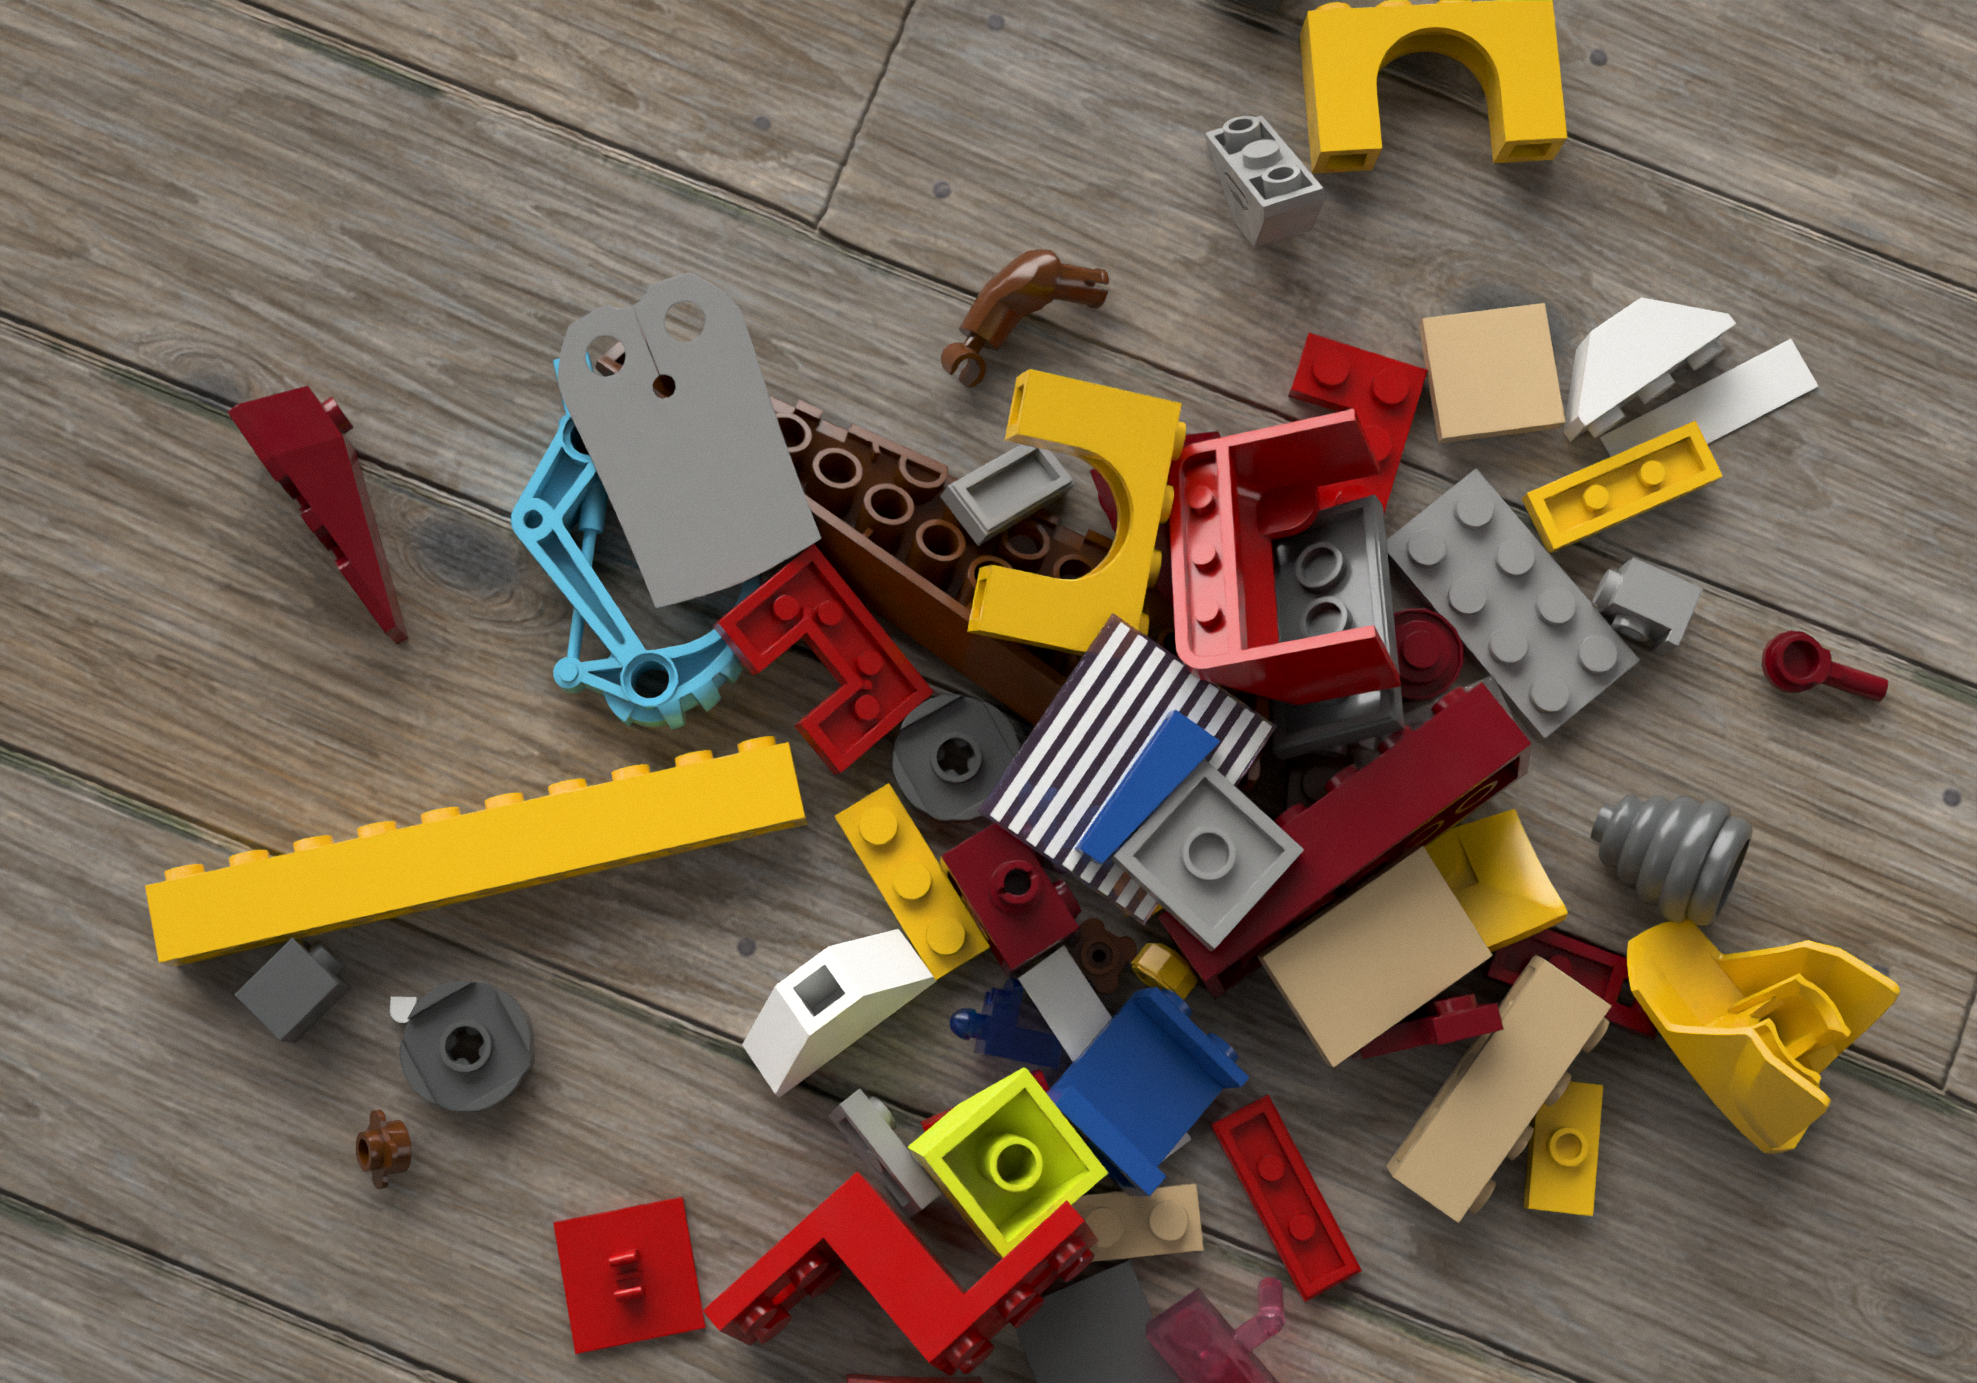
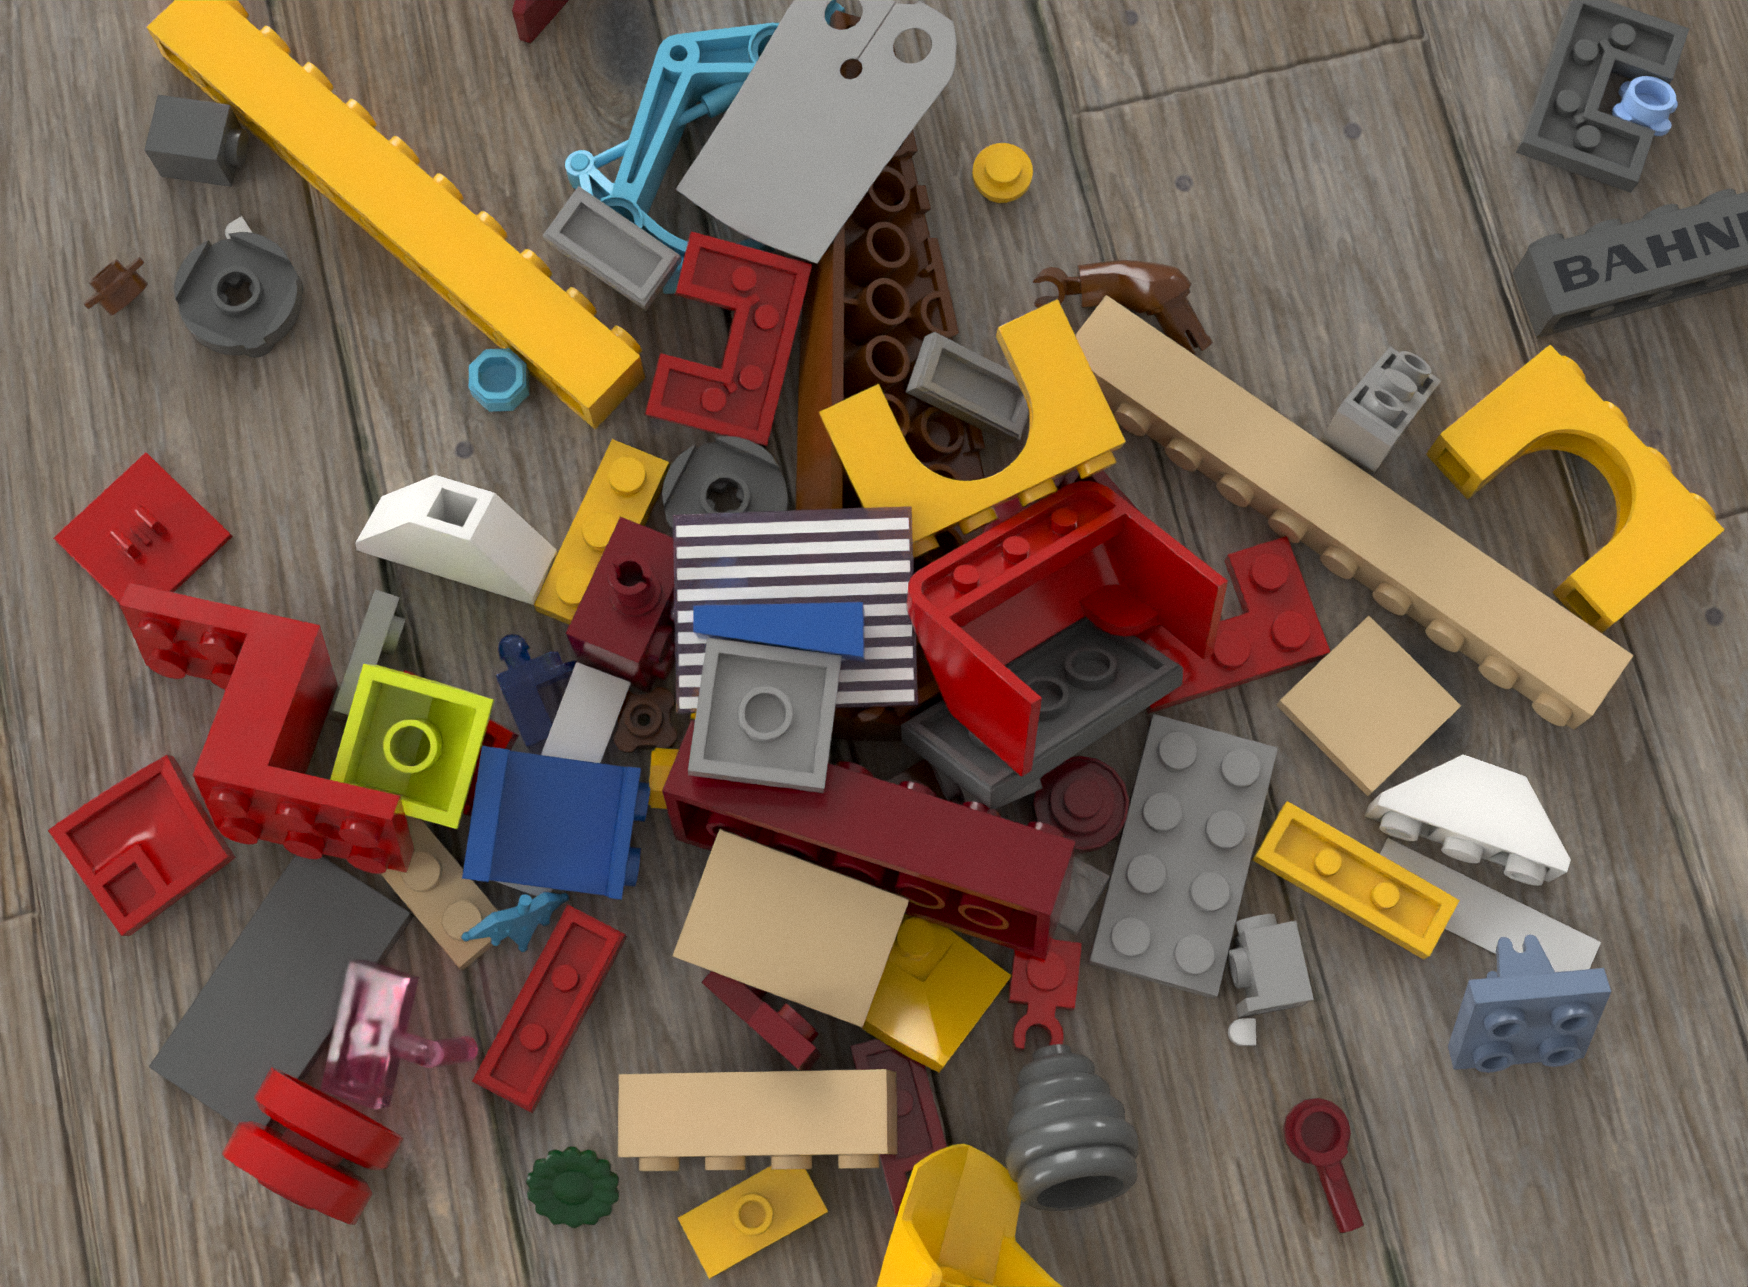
camera: 60 degrees right, 5 degrees down
none -> dark azure piece [461,892,569,952]
none -> medium azure tile [469,348,529,412]
none -> dark green piece [526,1146,619,1229]
none -> light grey tile [542,186,682,311]
none -> yellow plate [972,143,1033,203]
none -> red plate [1008,939,1082,1051]
none -> tan brick [1075,295,1634,730]
none -> white piece [1228,1018,1256,1046]
none -> sand blue plate [1448,934,1611,1073]

